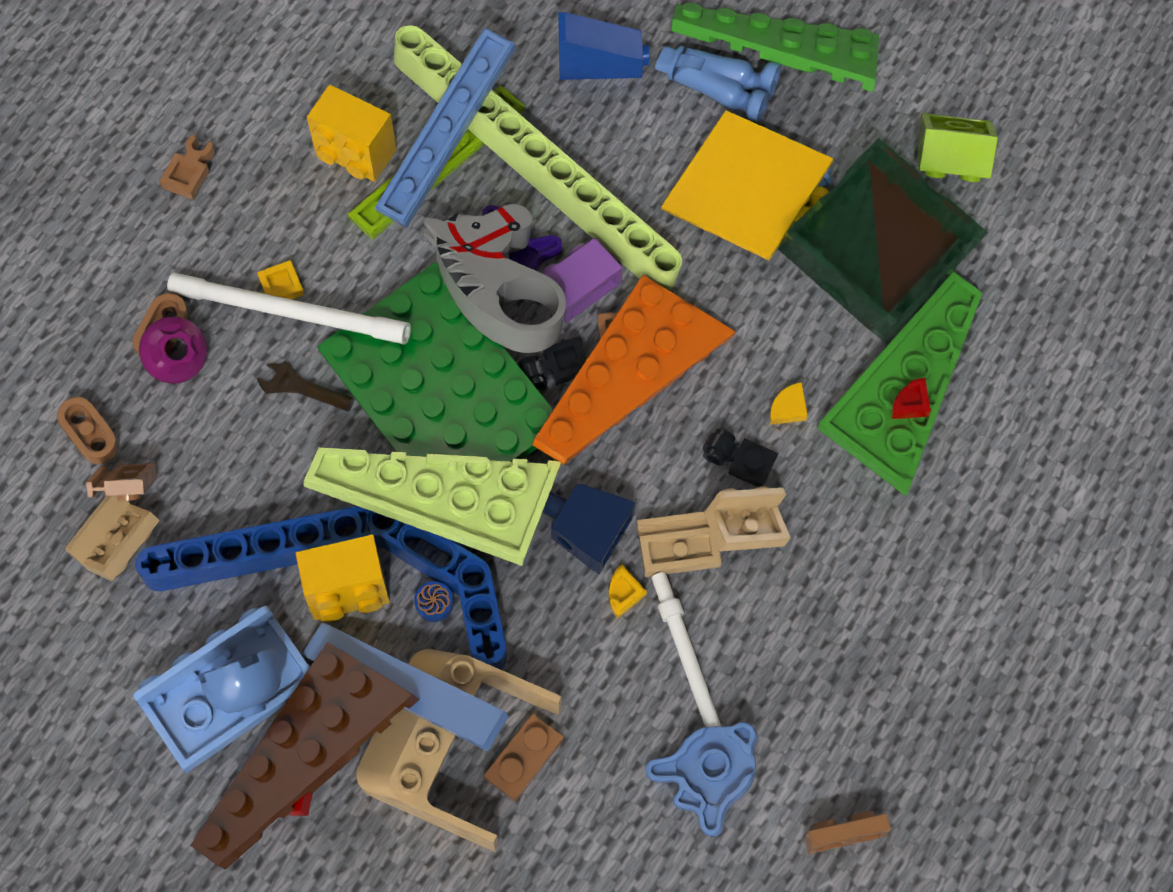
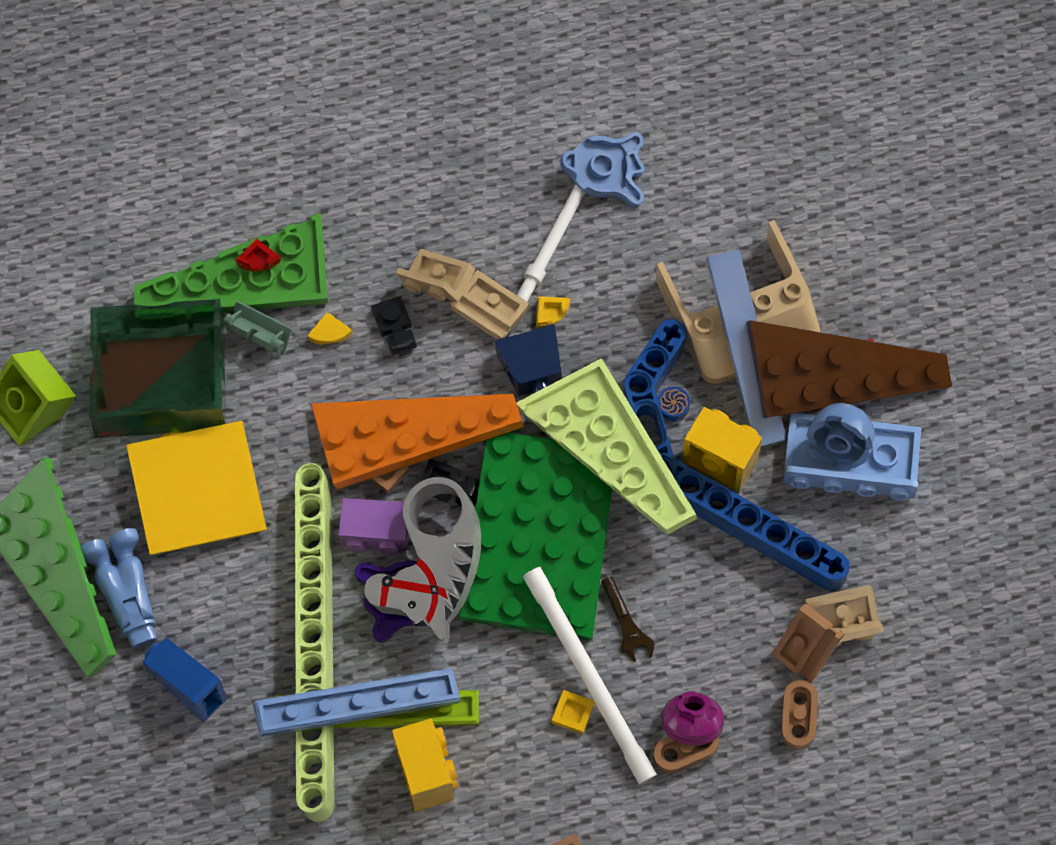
camera: 135 degrees left, 0 degrees up
medium nougat plate [484,714,564,802] -> none
medium nougat plate [804,811,891,854] -> none
none -> sand green hinge [223,300,293,355]

